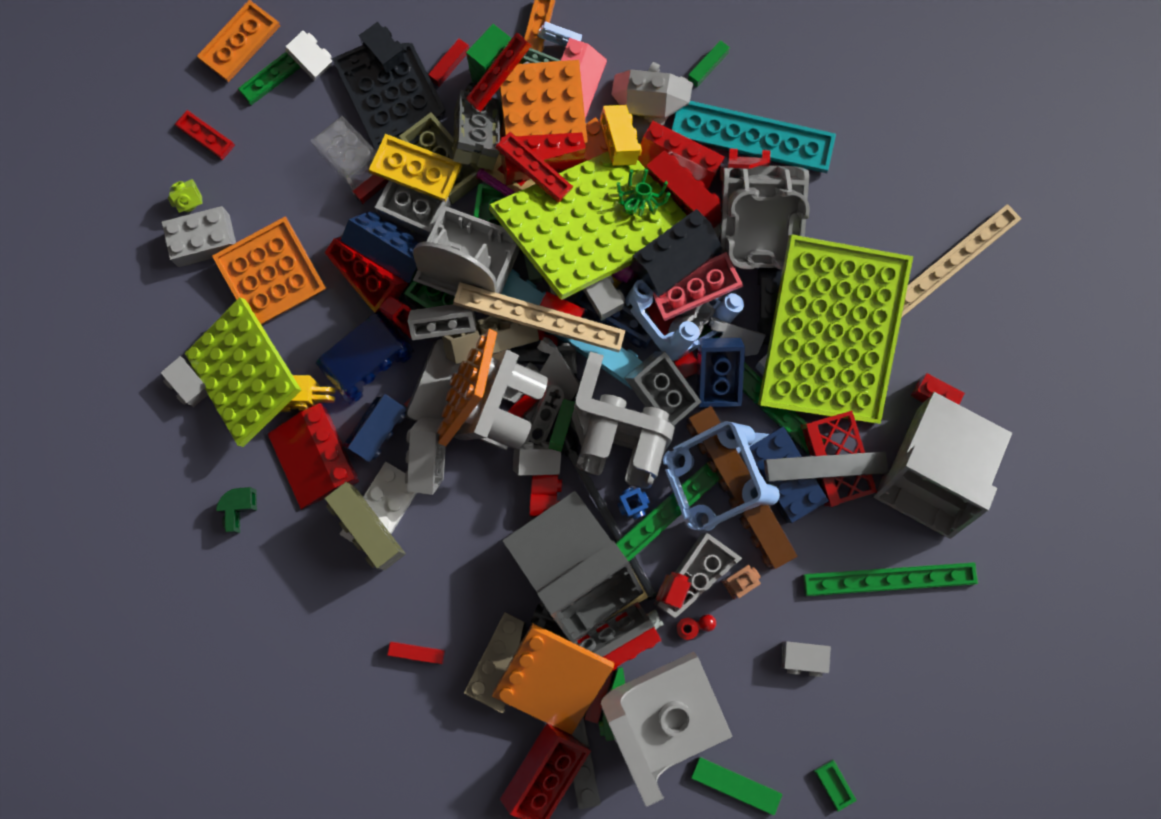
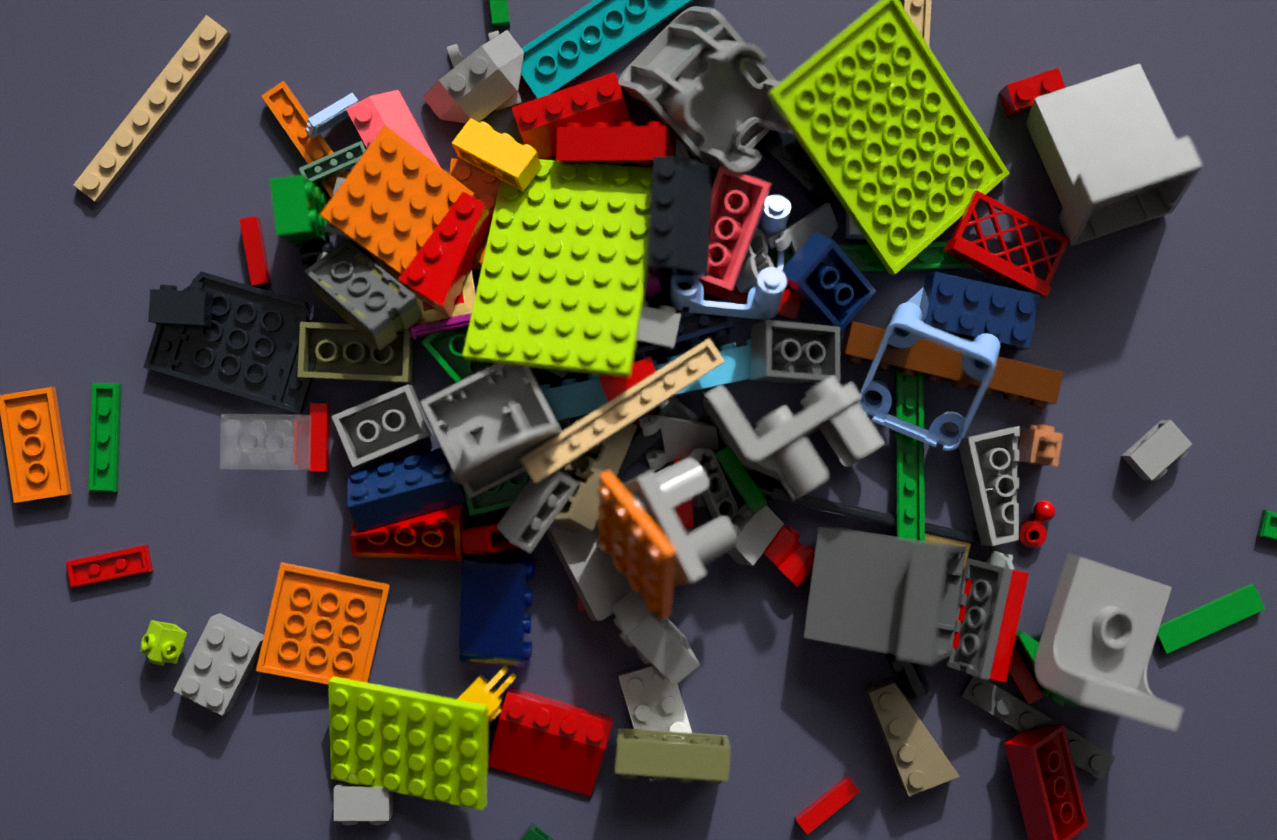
camera: 50 degrees left, 10 degrees up
white brick [285,31,332,81] -> none
dark blue brick [342,393,406,462] -> none
yellow plate [369,134,462,202] -> none
red tile [466,33,532,112] -> none
orange plate [492,624,614,735] -> none
red tile [496,132,573,203] -> none
green animal [617,169,671,217] -> none
blue brick [617,487,650,520] -> none
red brick [656,572,691,609] -> none
red flag [728,148,771,169] -> none
tile [764,452,889,482] -> none
green tile [803,562,978,596] -> none

